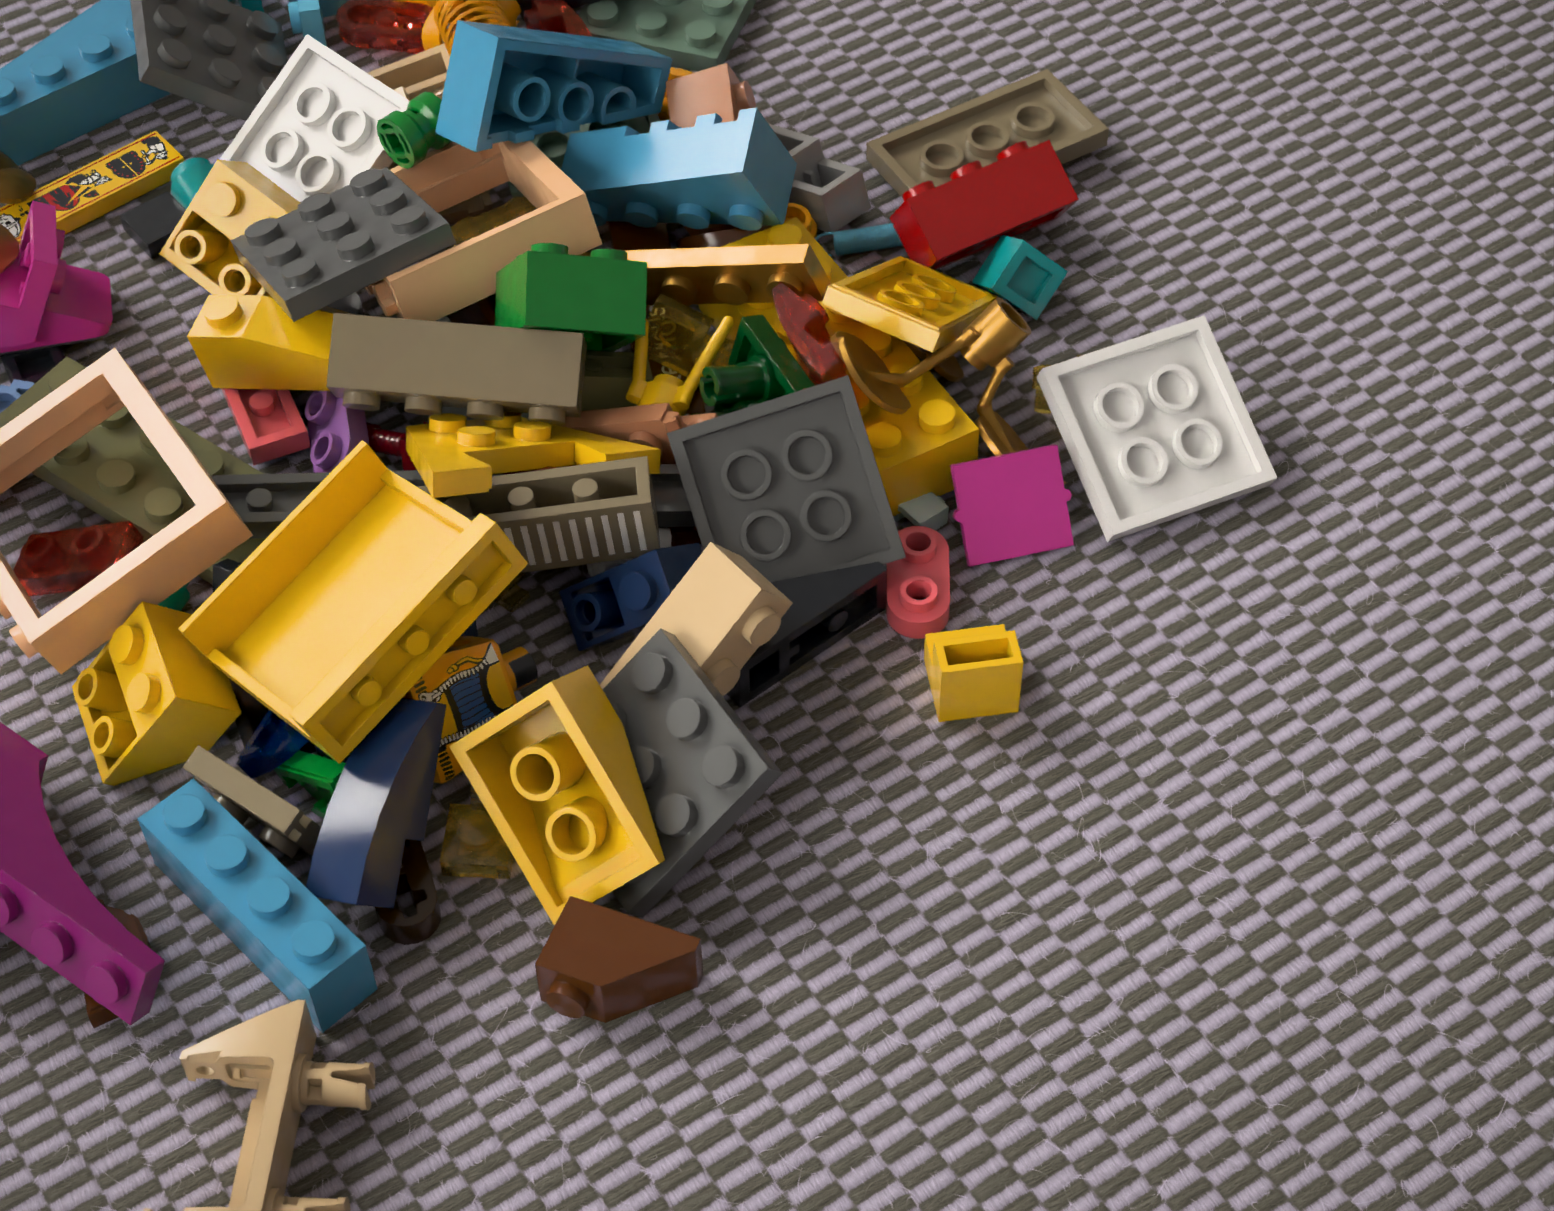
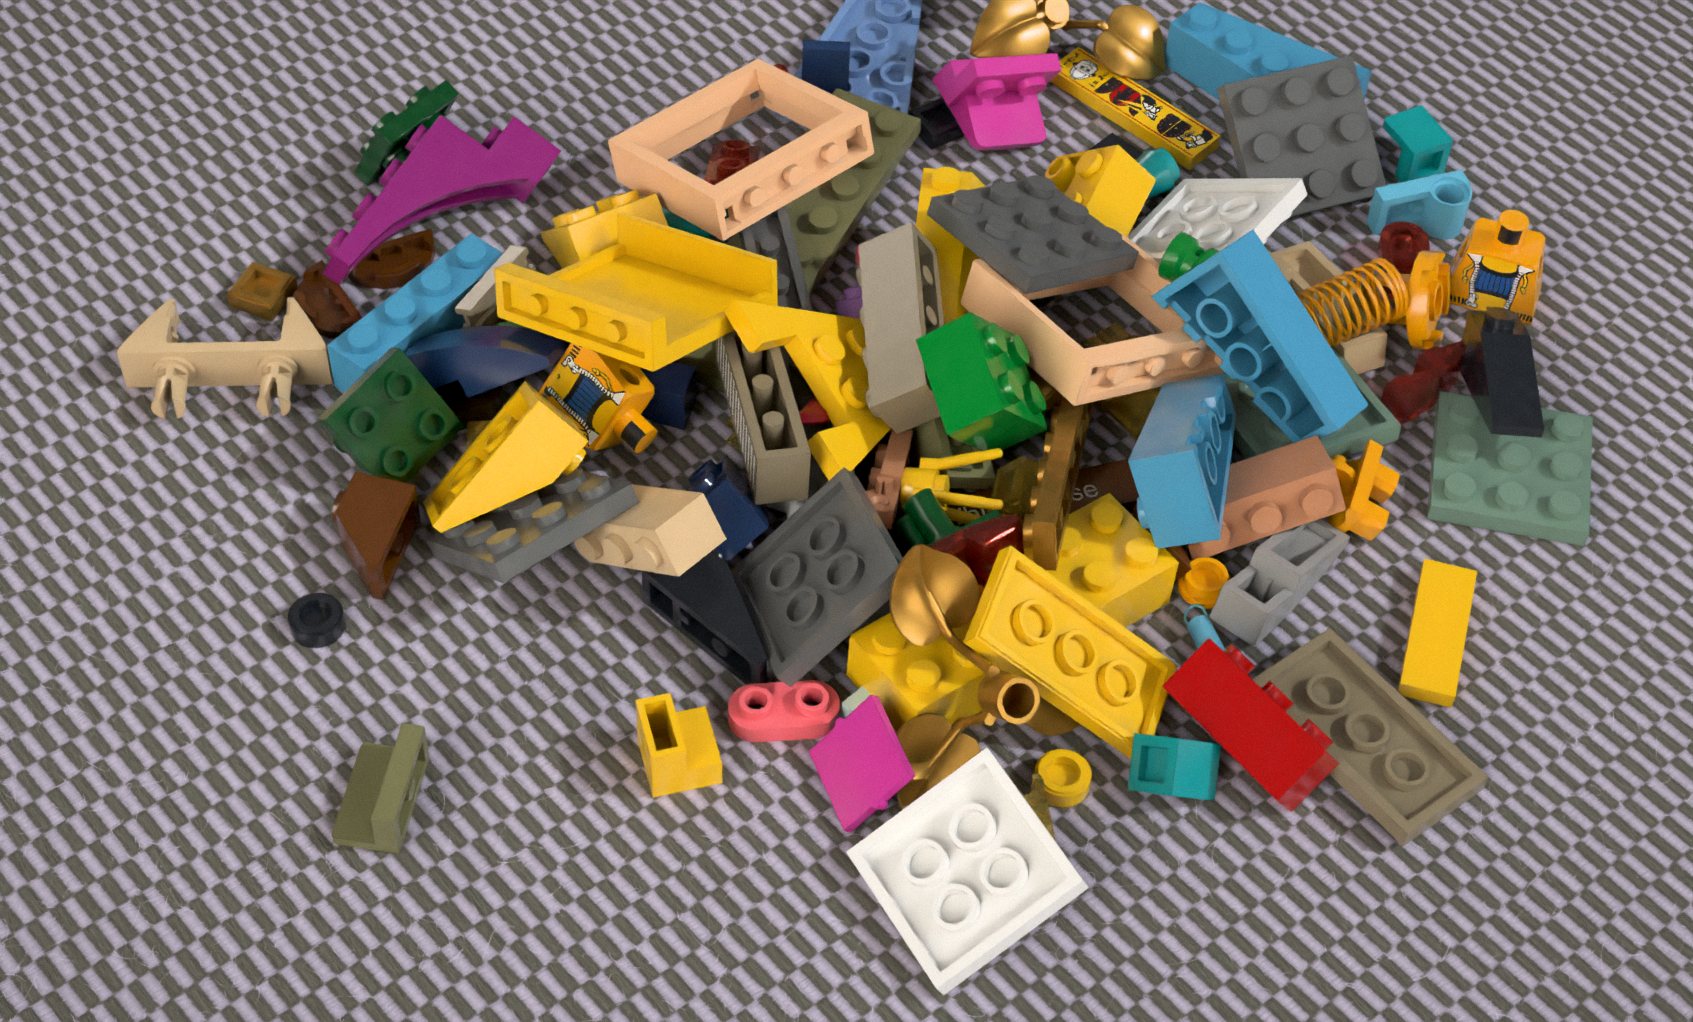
camera: 80 degrees right, 0 degrees up
none -> pearl gold tile [227,262,298,321]
none -> black tile [288,593,346,648]
none -> reddish brown tile [293,260,362,338]
none -> dark green plate [317,347,464,483]
none -> olive panel [332,723,430,854]
none -> yellow tile [1033,749,1092,808]
none -> yellow tile [1397,558,1477,708]

